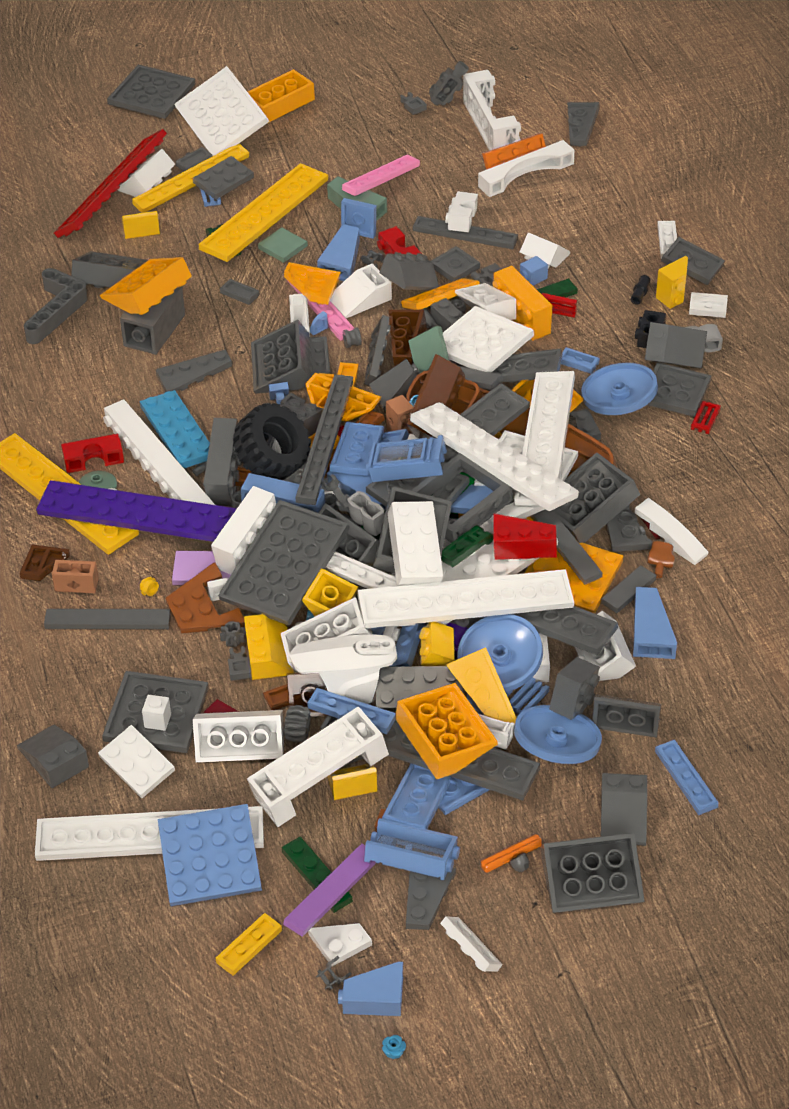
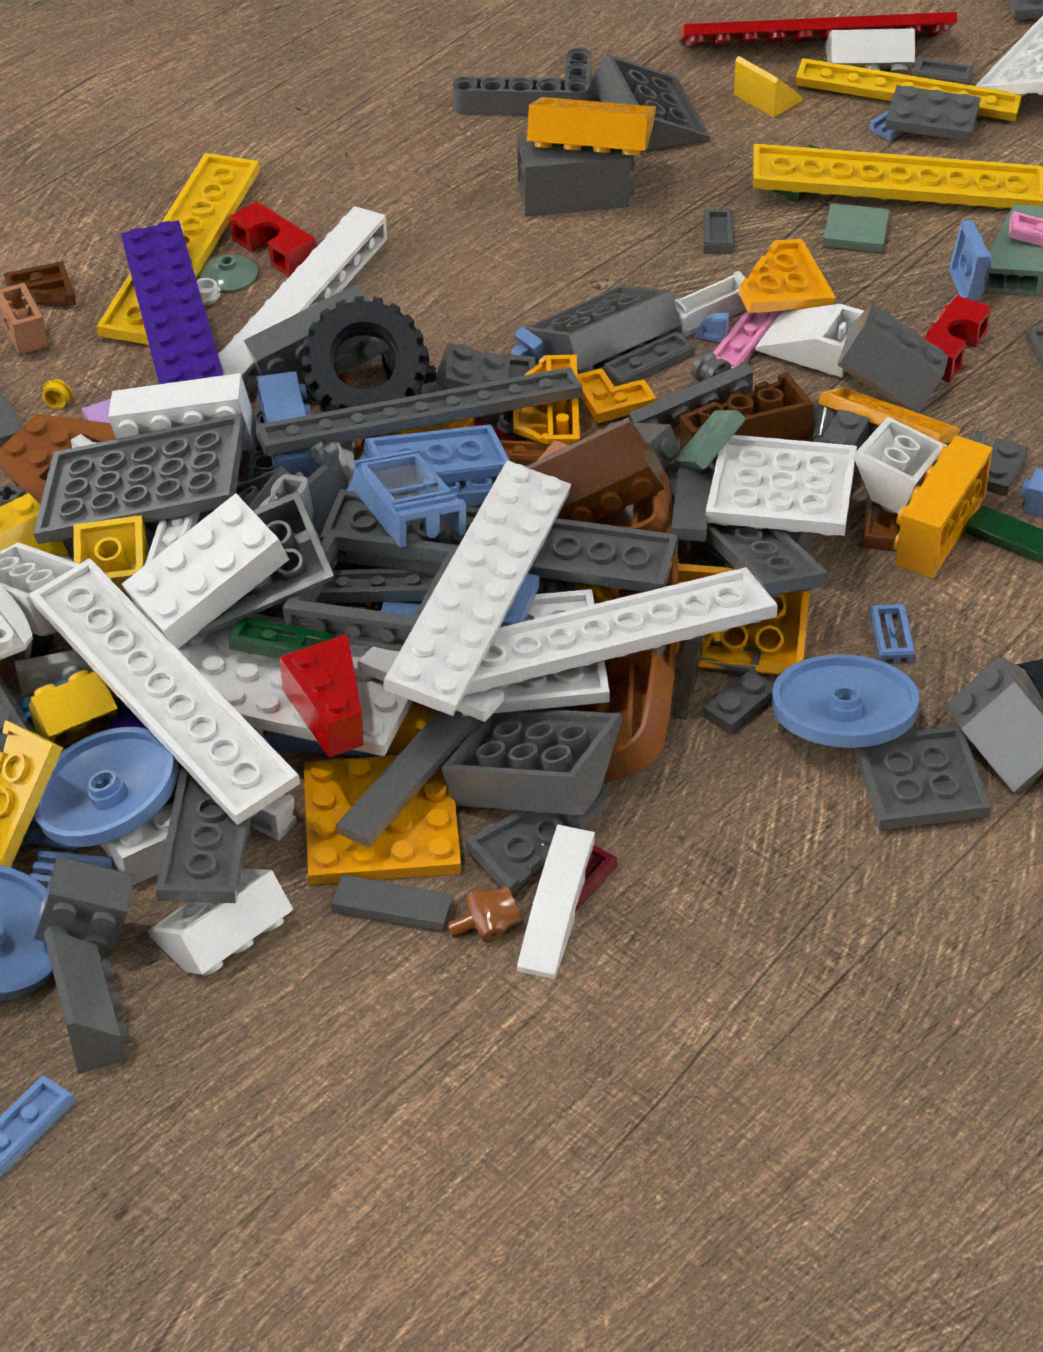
camera: 60 degrees right, 0 degrees up
dark azure plate [140,390,210,468] -> none
dark grey wing [155,350,232,392] -> none
medium blue slope [317,224,360,281] -> none
dark grey piece [361,250,385,269] -> none
dark grey plate [431,246,480,282] -> none
red tile [542,293,577,318] -> none
medium blue slope [633,587,677,659] -> none
red tile [691,401,721,434] -> none

